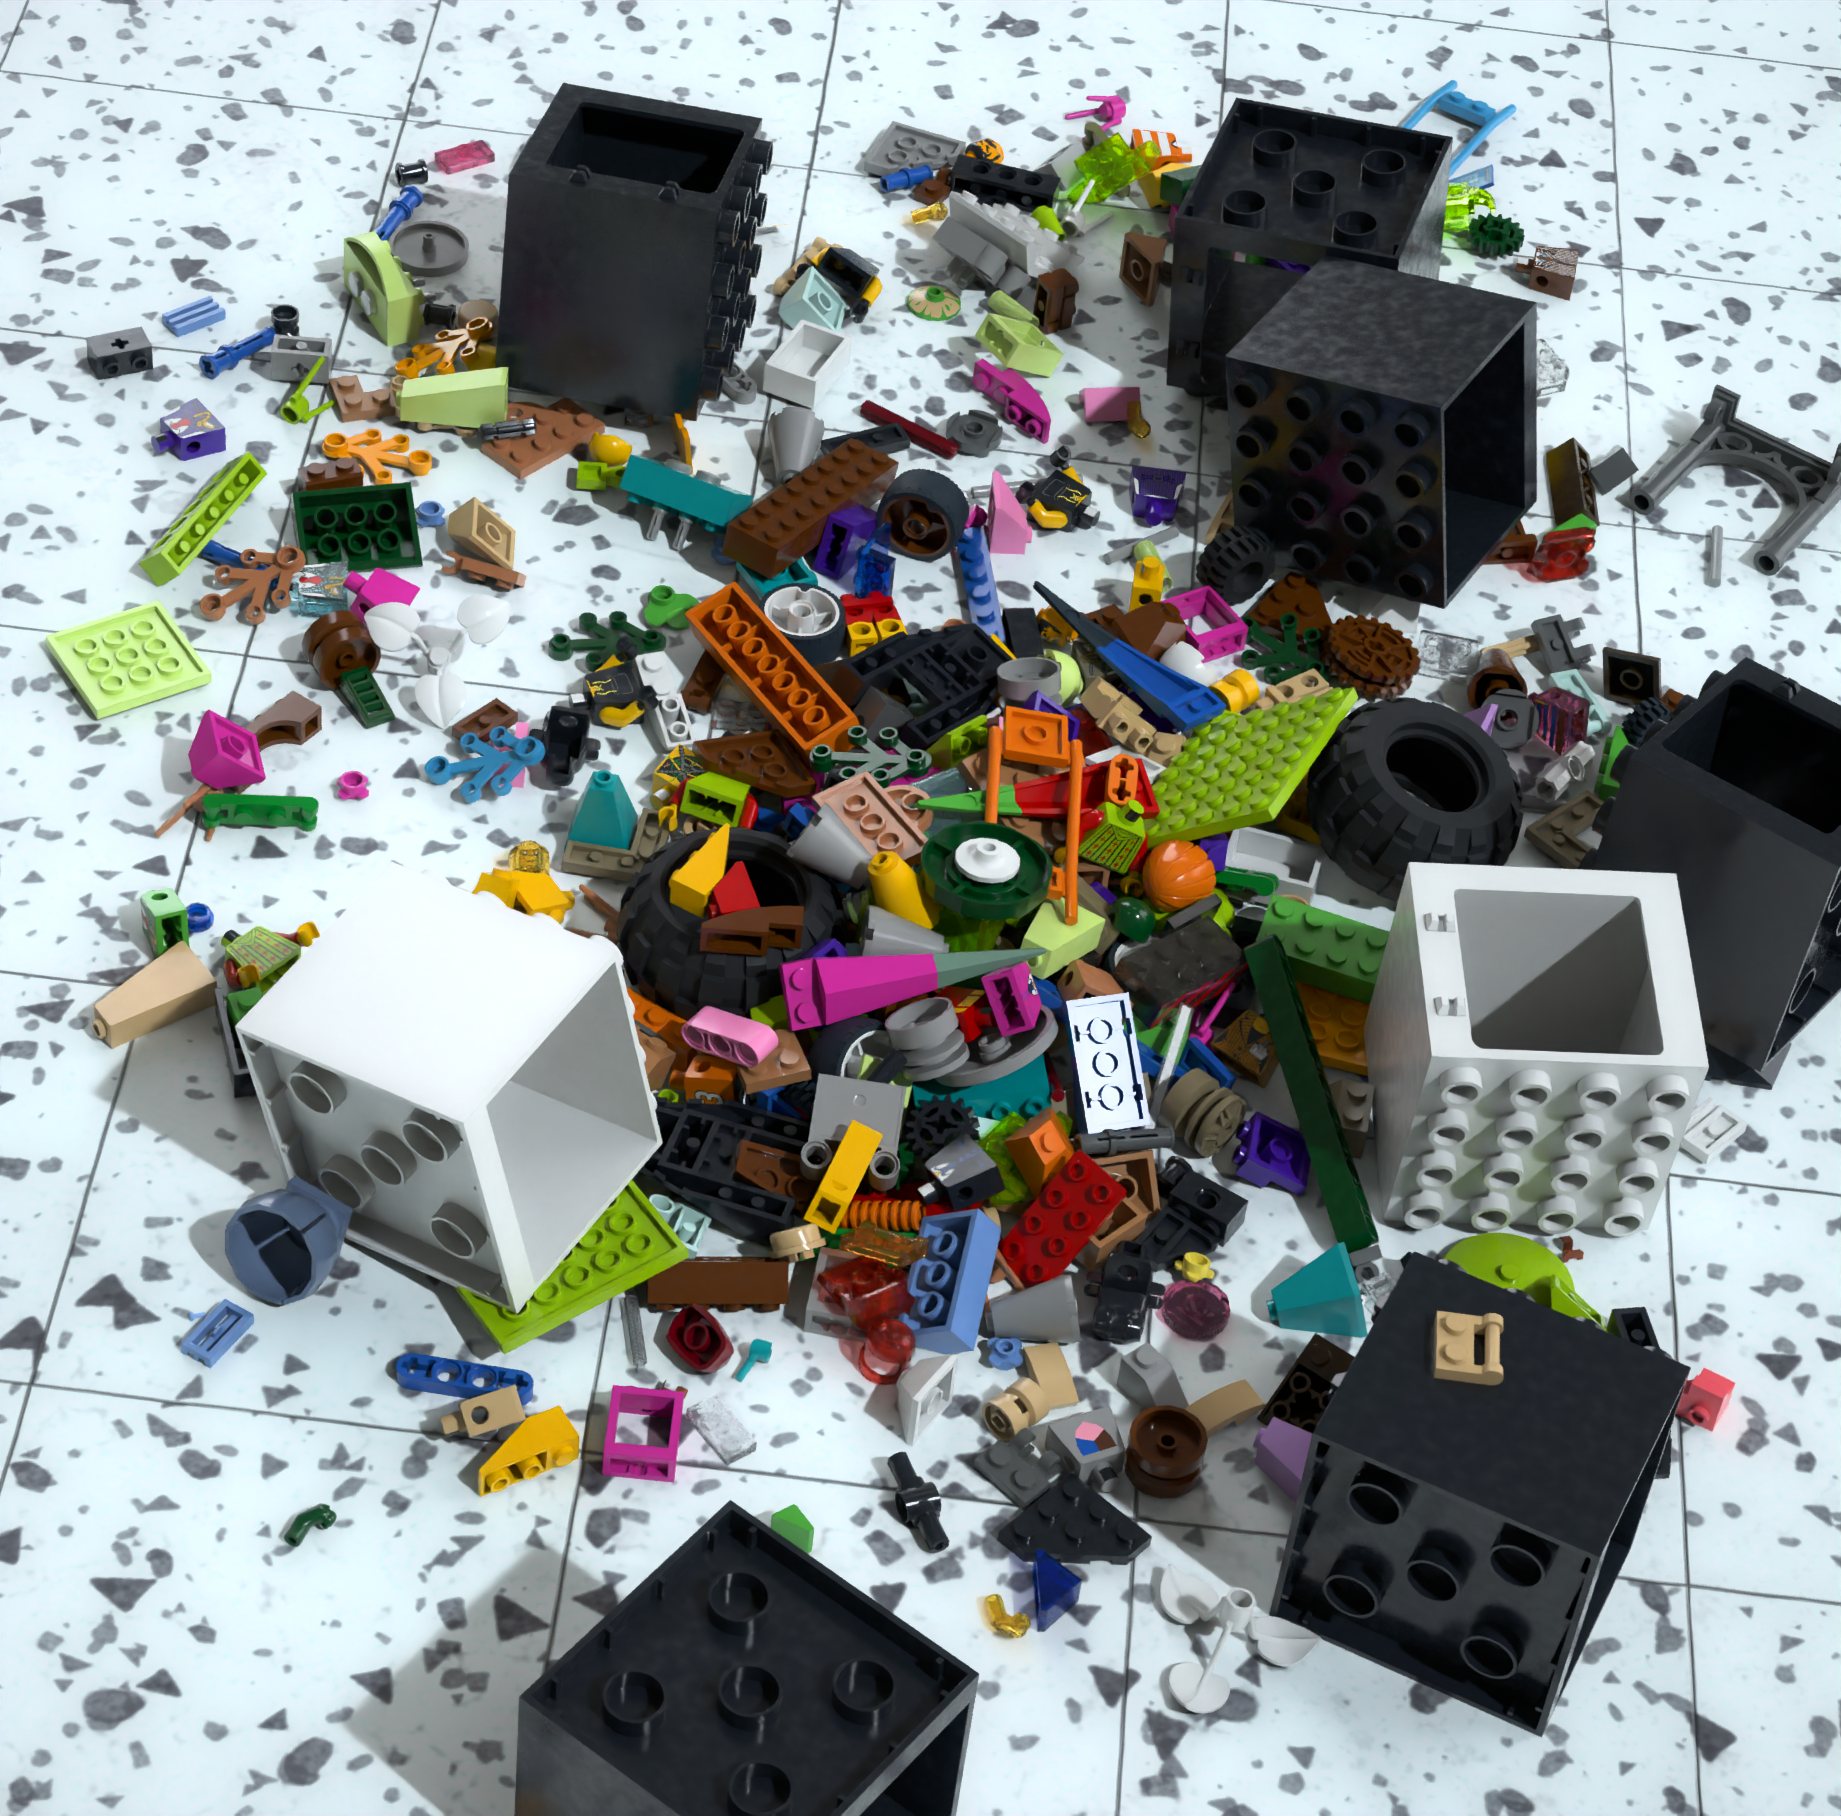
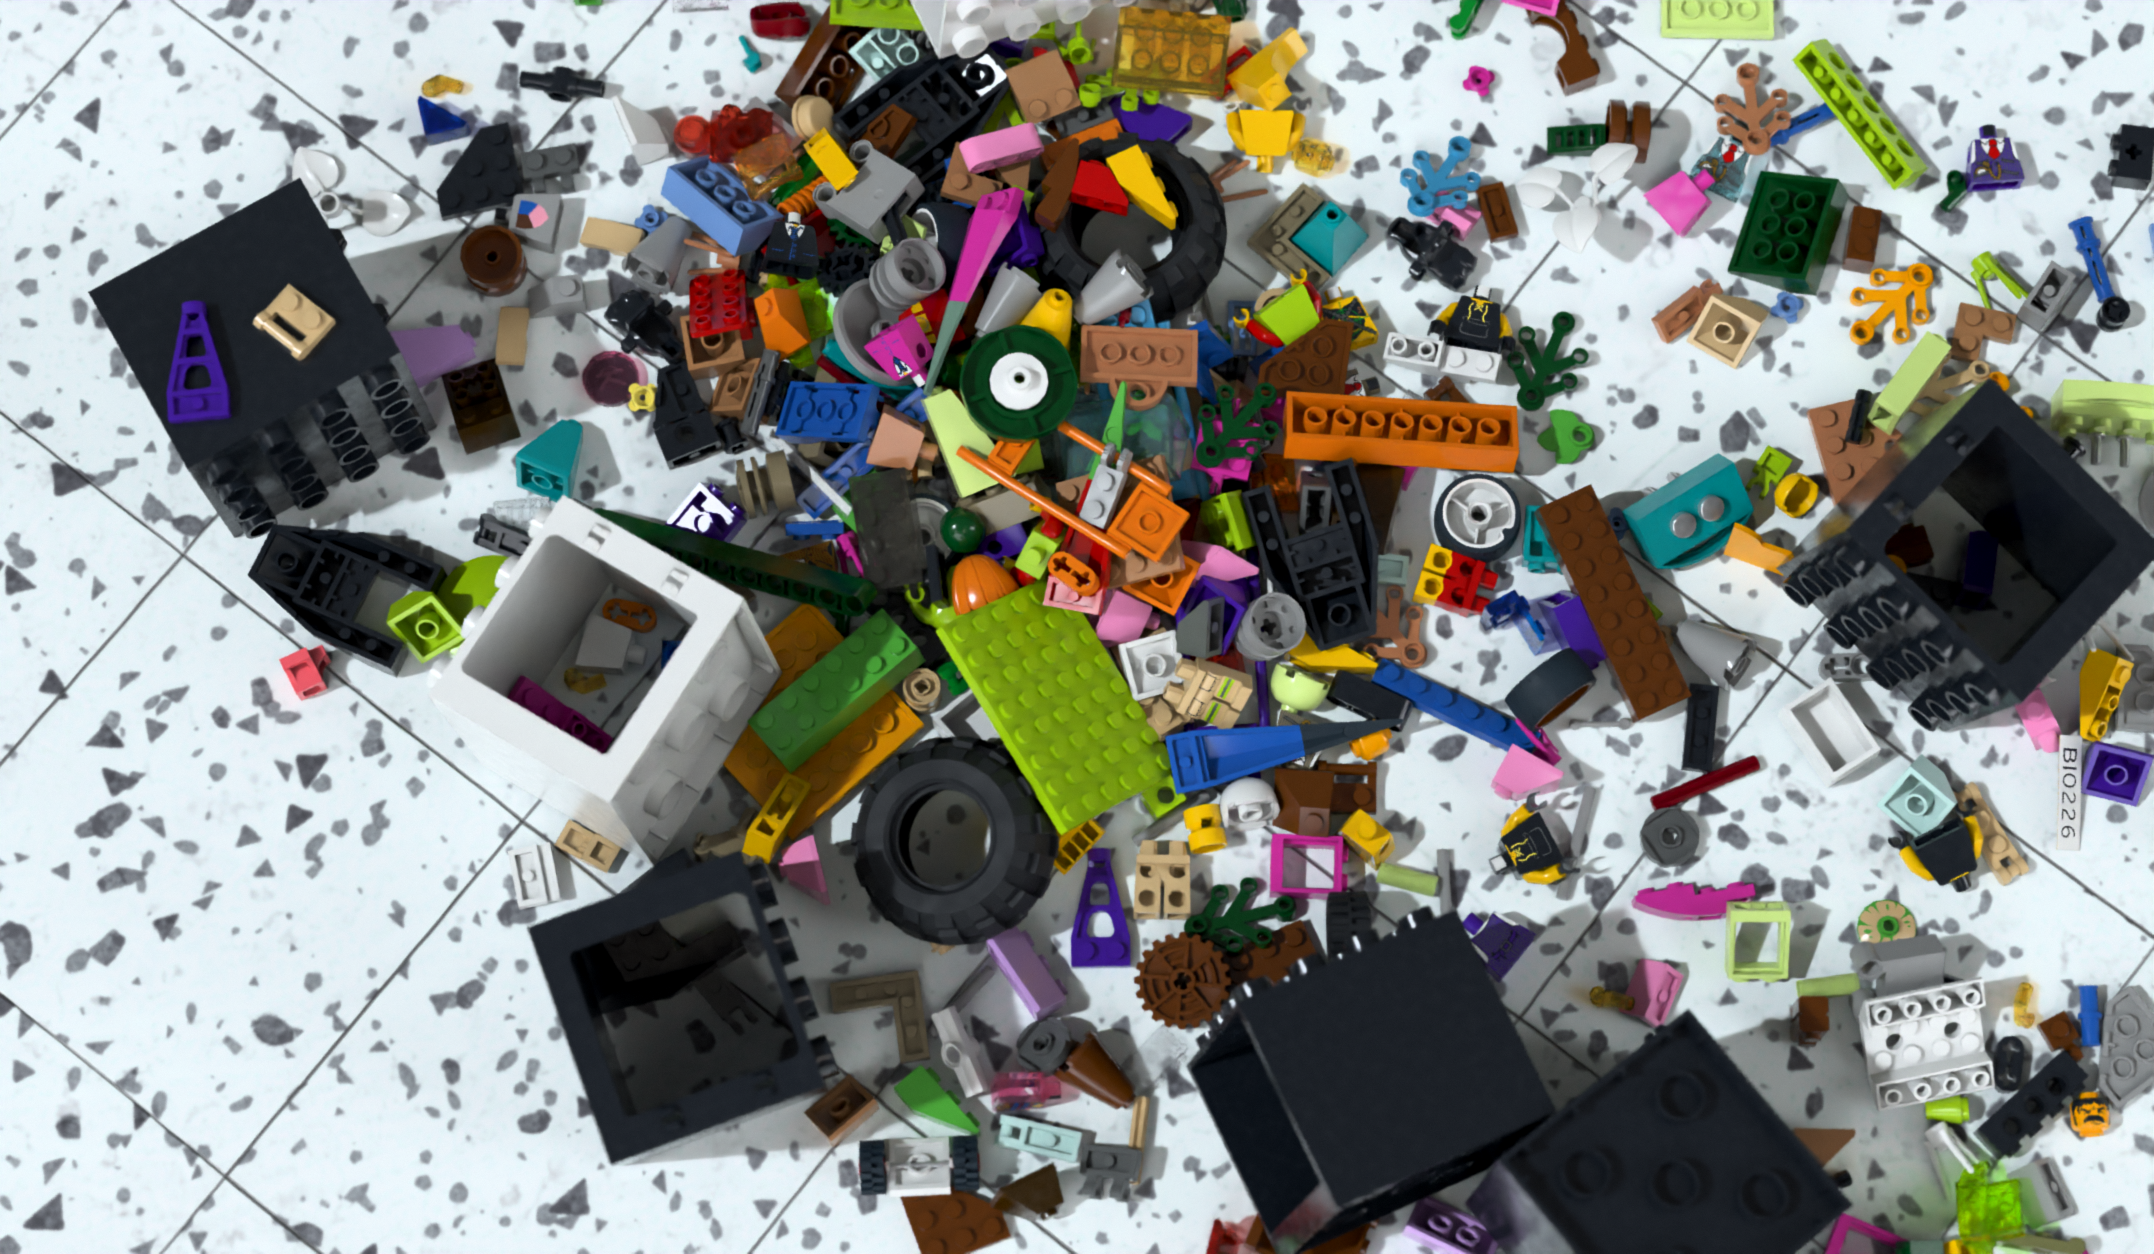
camera: 130 degrees right, 30 degrees up
tan wheel [982,1377,1050,1443] -> none
none -> dark purple plate [167,301,231,424]
none -> light grey hinge [1079,442,1133,529]
none -> dark grey slope [1175,596,1225,659]
none -> dark green arm [1939,170,1967,213]

